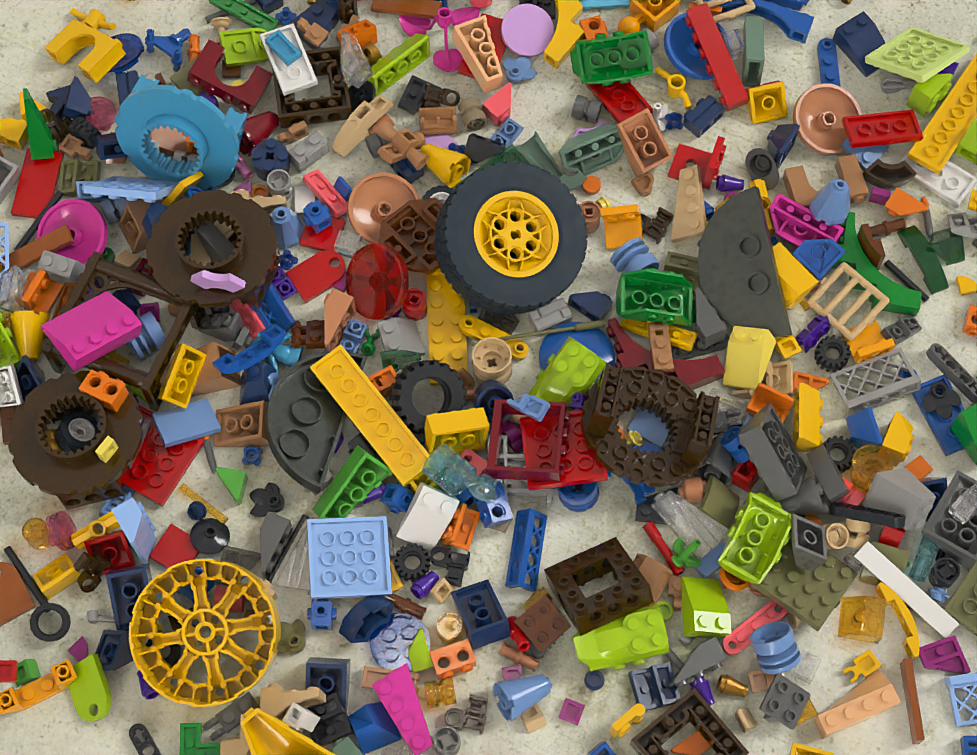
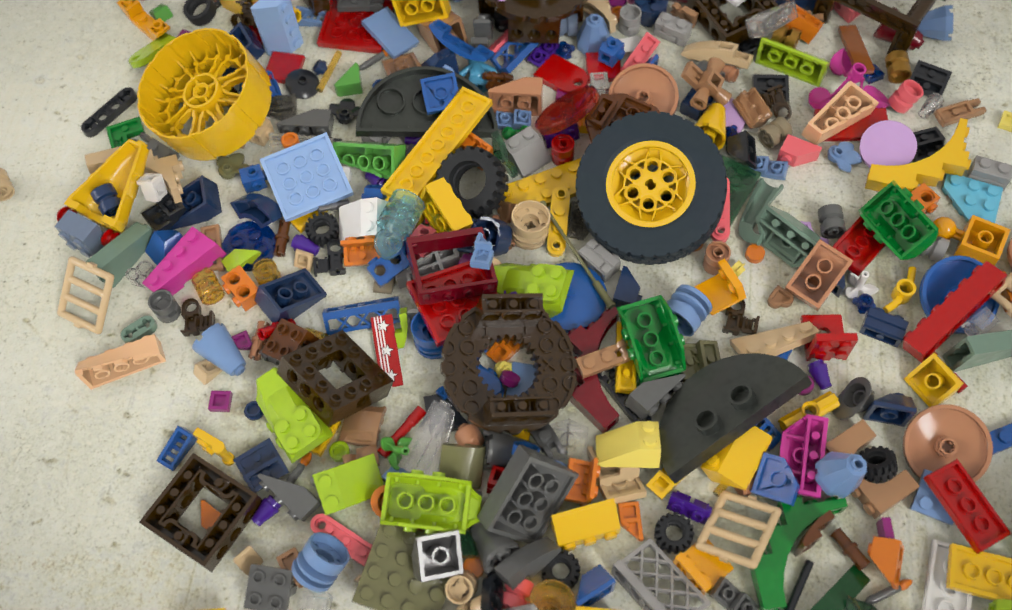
camera: 75 degrees right, 5 degrees down
pearl gold cone [716,674,748,697] -> none
dark brown brick [862,159,917,188] -> none
none -> orange tile [281,132,300,149]
none -> red sticker [370,314,403,388]
none -> lime slope [395,307,409,349]
none -> blue plate [420,72,458,115]
none -> magenta tile [499,370,520,388]
none -> black tyre [859,446,898,483]

